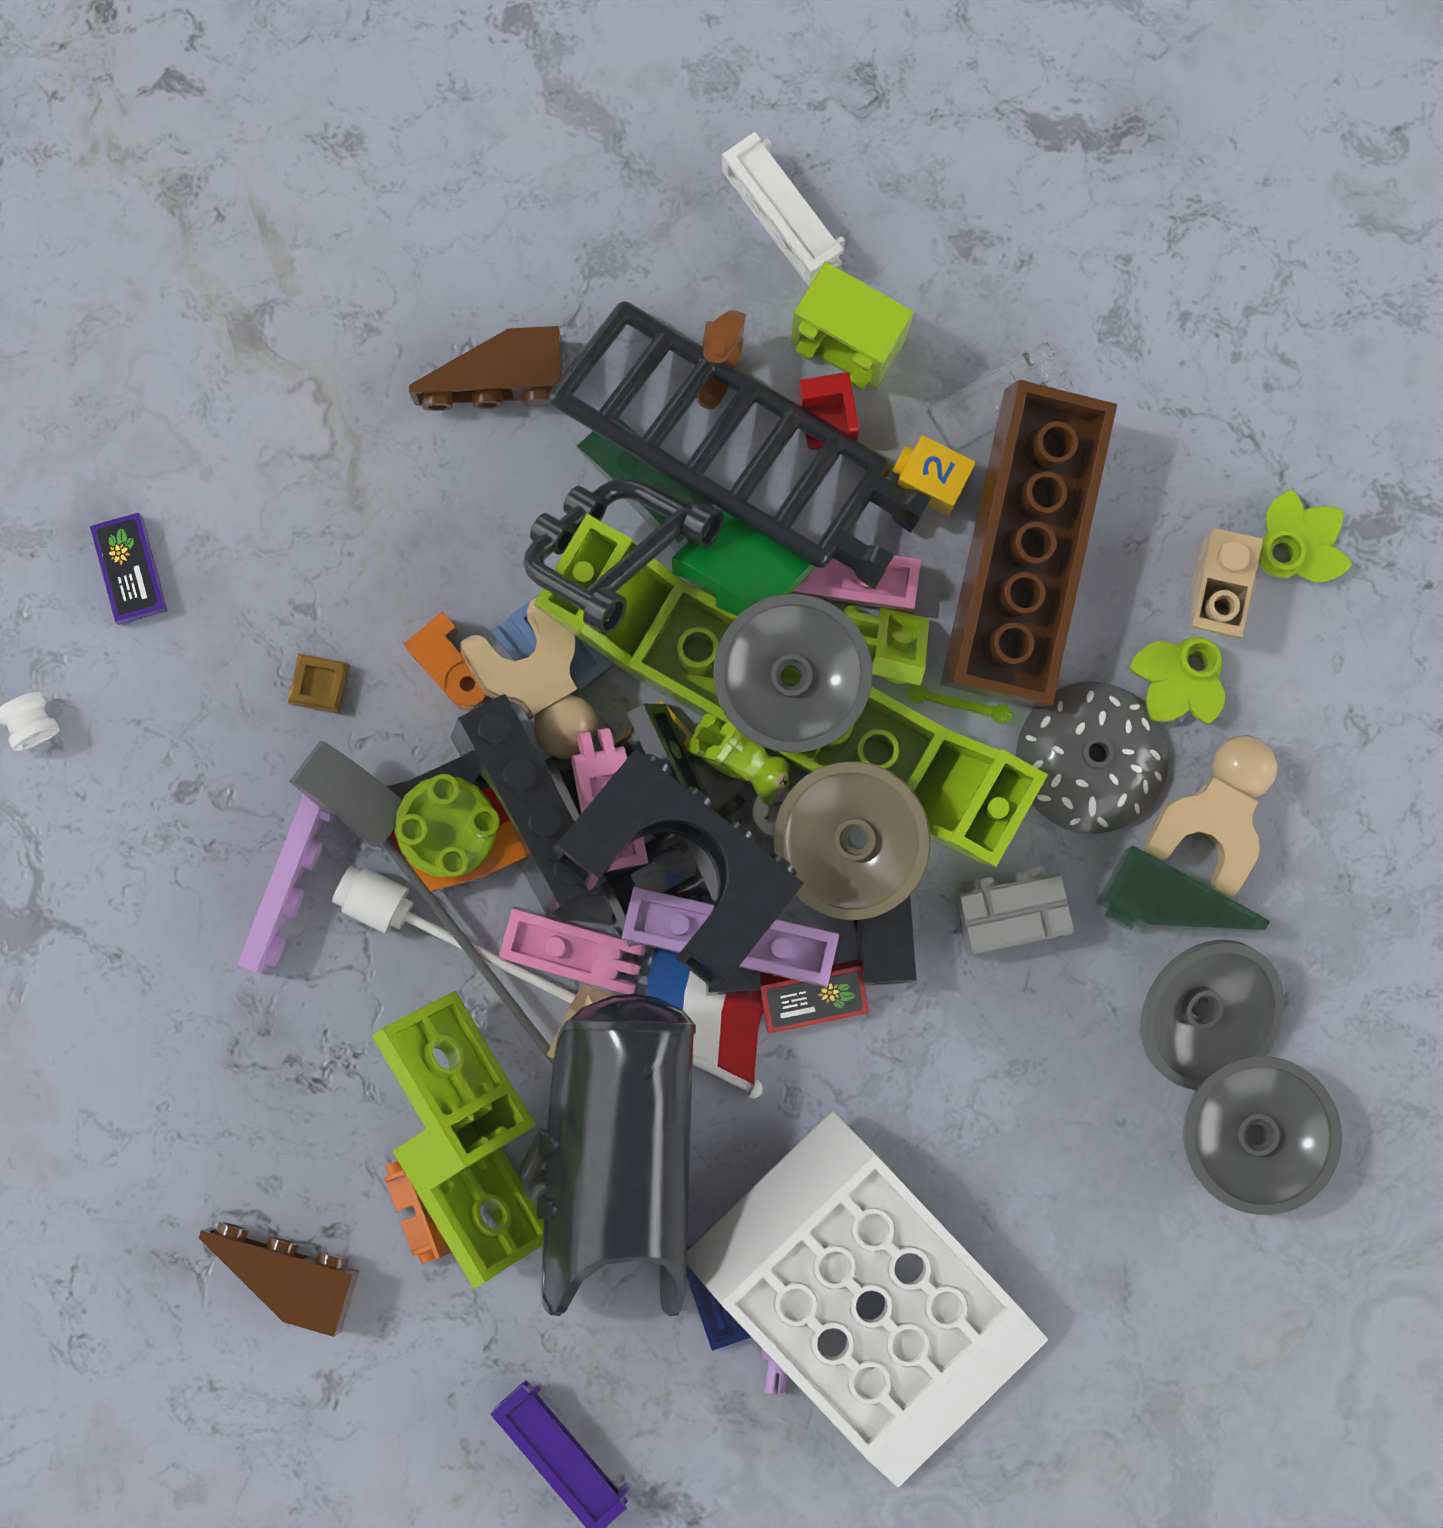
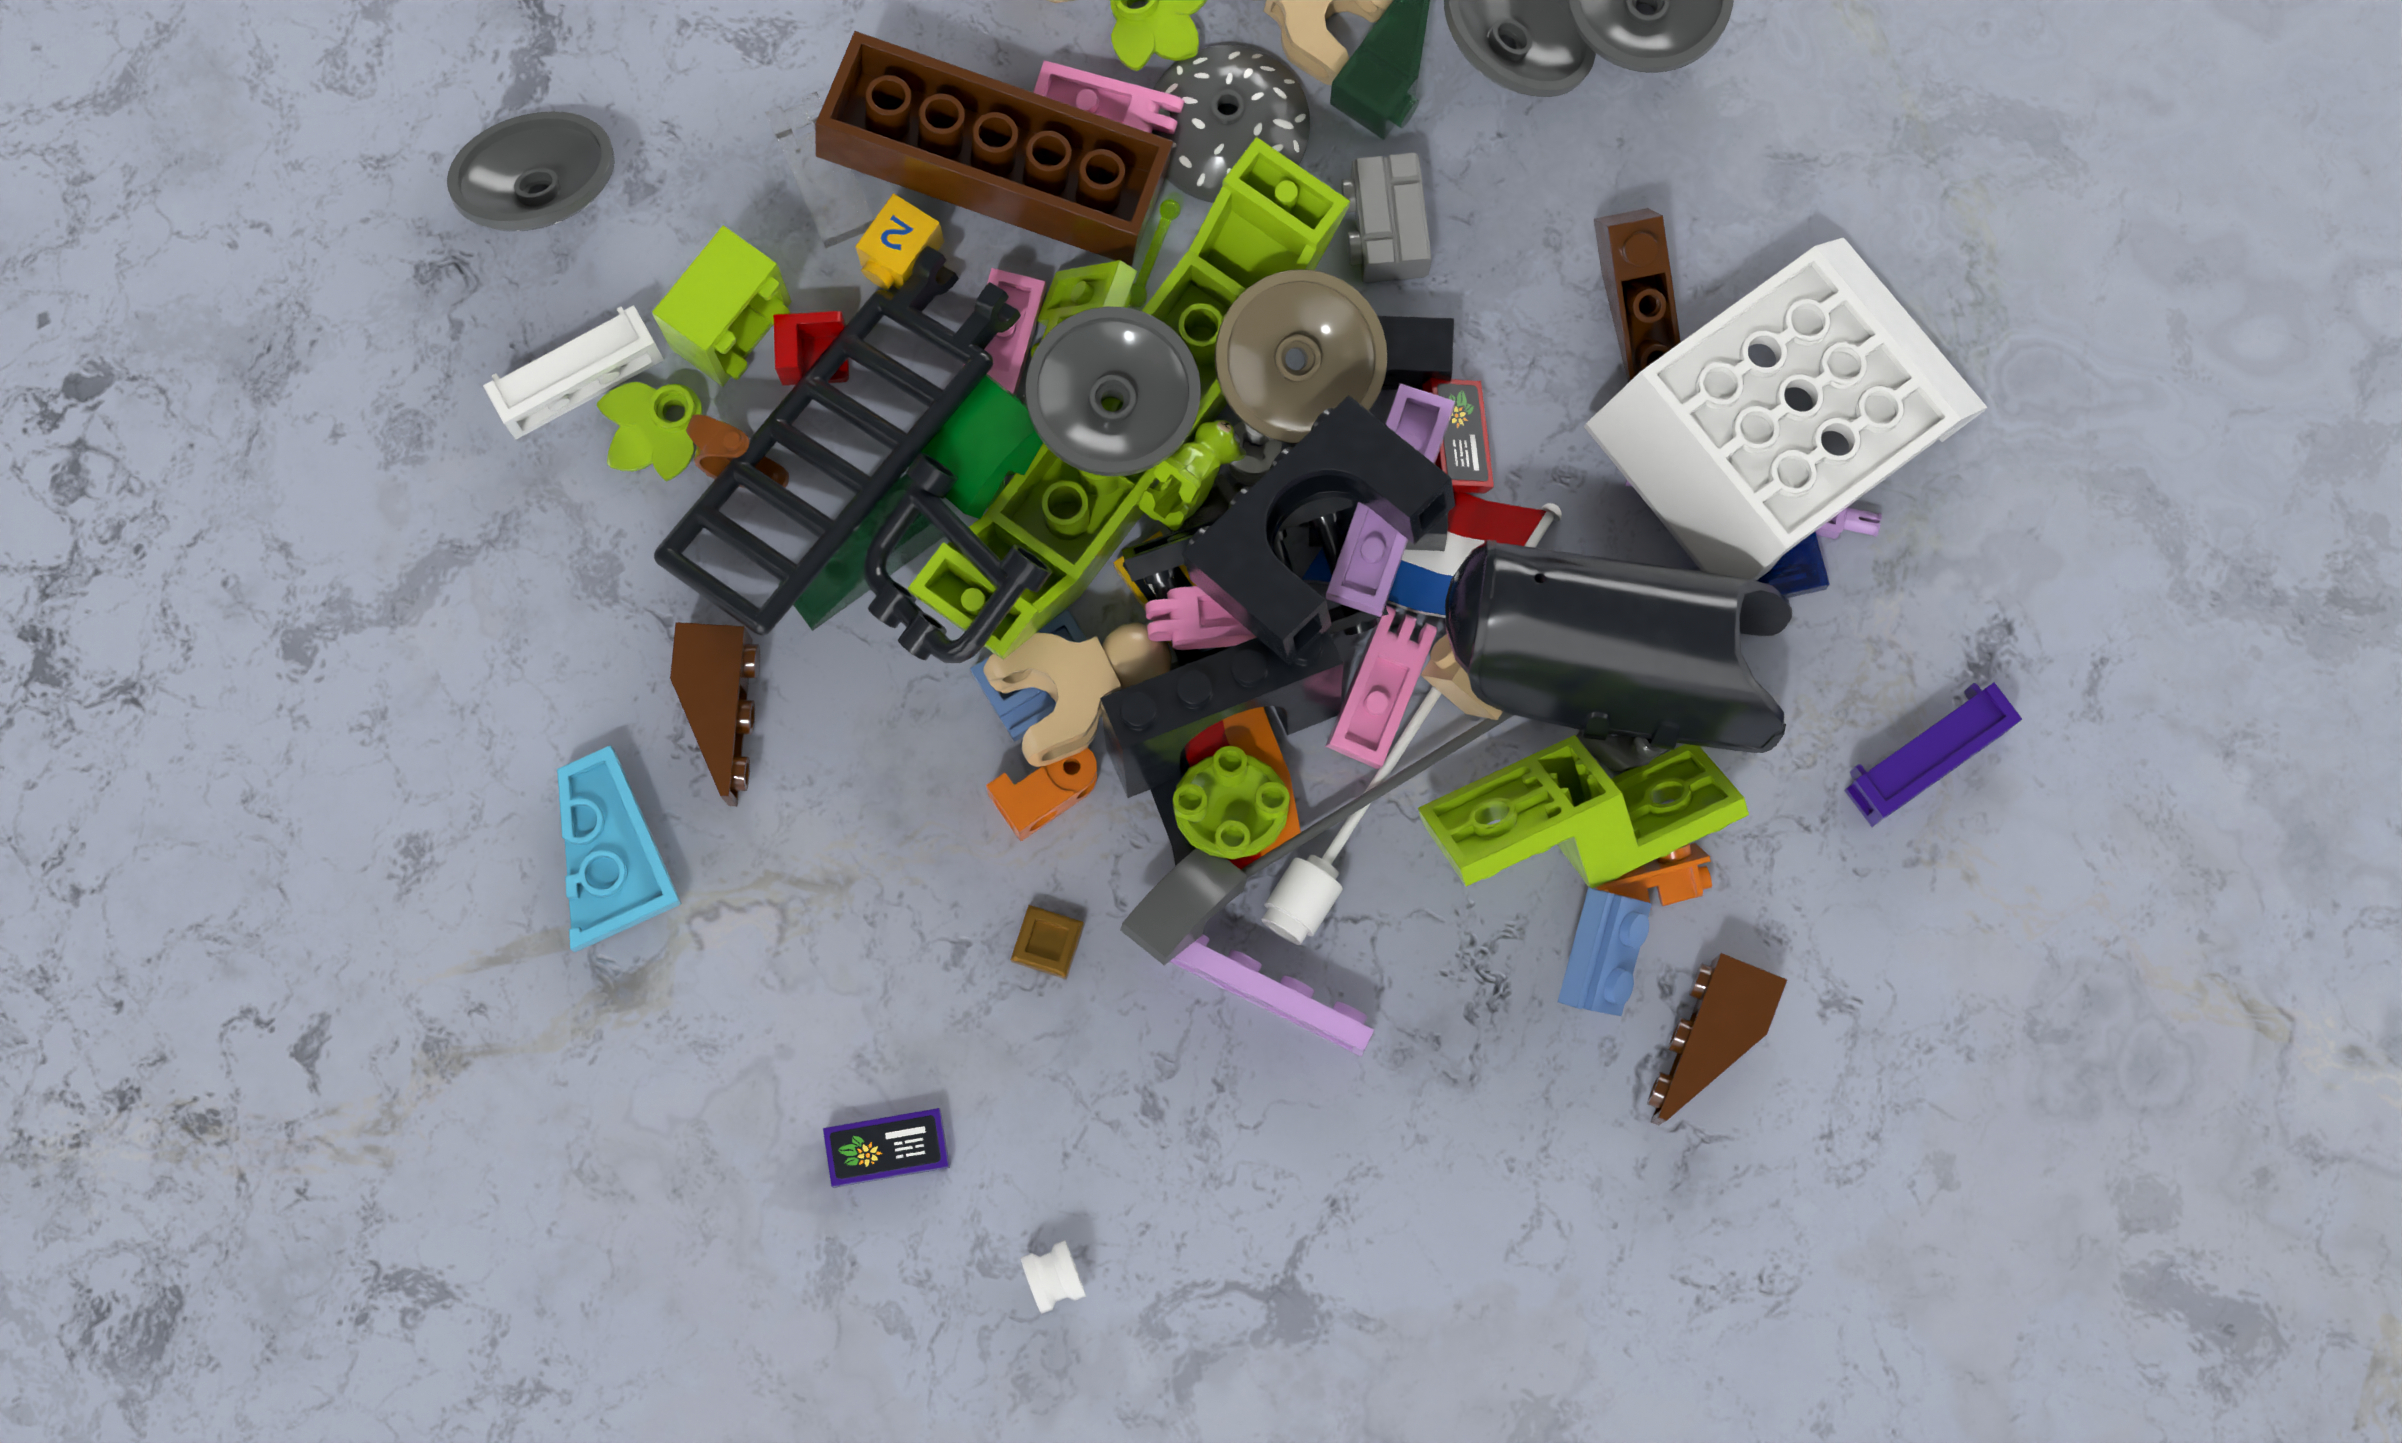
camera: 80 degrees left, 5 degrees down
none -> dark grey dish [447,111,615,231]
none -> medium azure wing [557,745,682,952]
none -> lime plate [597,382,703,481]
none -> bright pink hinge [1033,60,1185,134]
none -> medium blue plate [1558,887,1652,1016]
none -> reddish brown slope [1594,208,1681,383]

